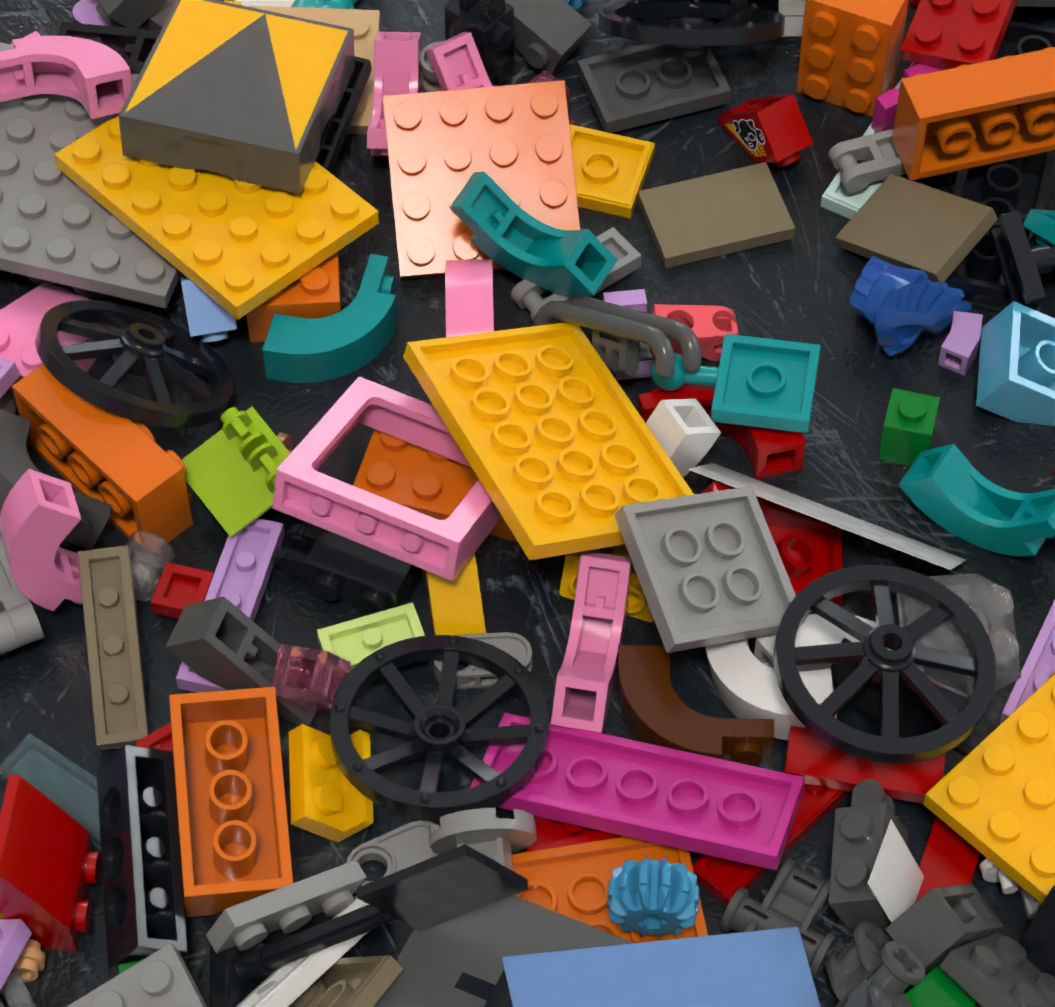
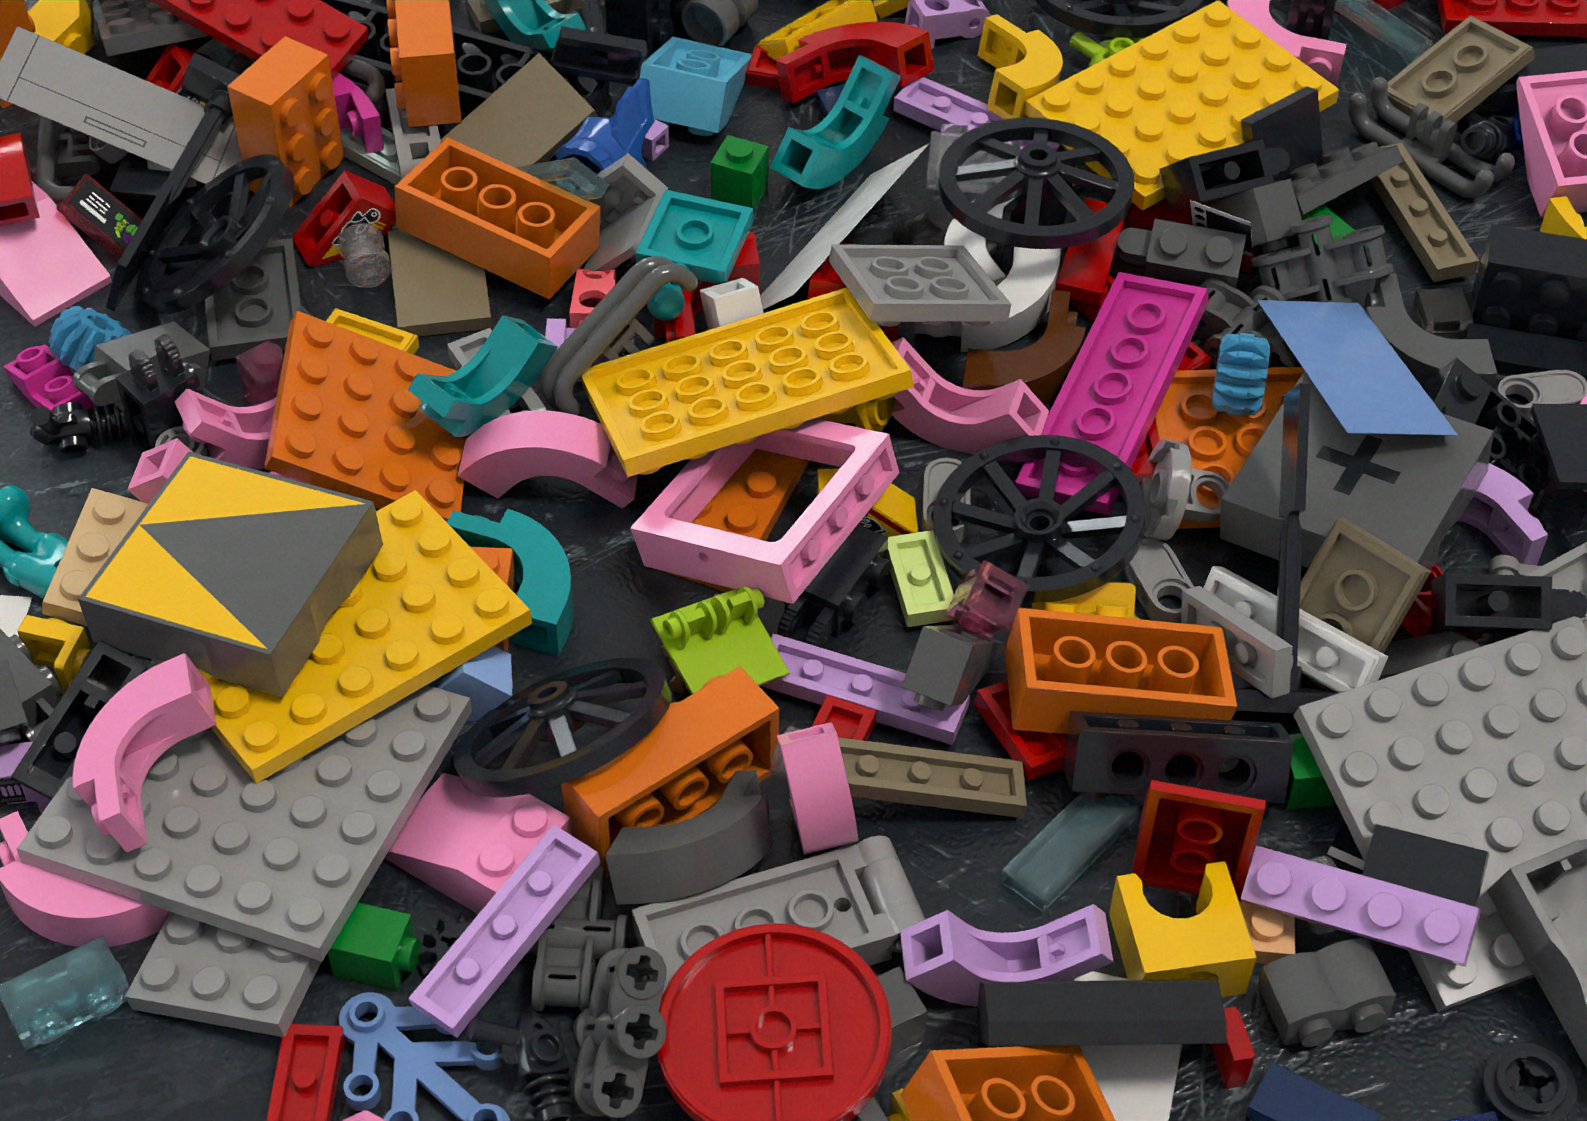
camera: 85 degrees left, 5 degrees down
none -> clear wheel [338,223,391,288]
none -> orange brick [394,137,600,299]
none -> clear light blue tile [517,157,610,200]
none -> light grey bracket [572,153,668,271]
none -> black hinge [1159,139,1291,213]

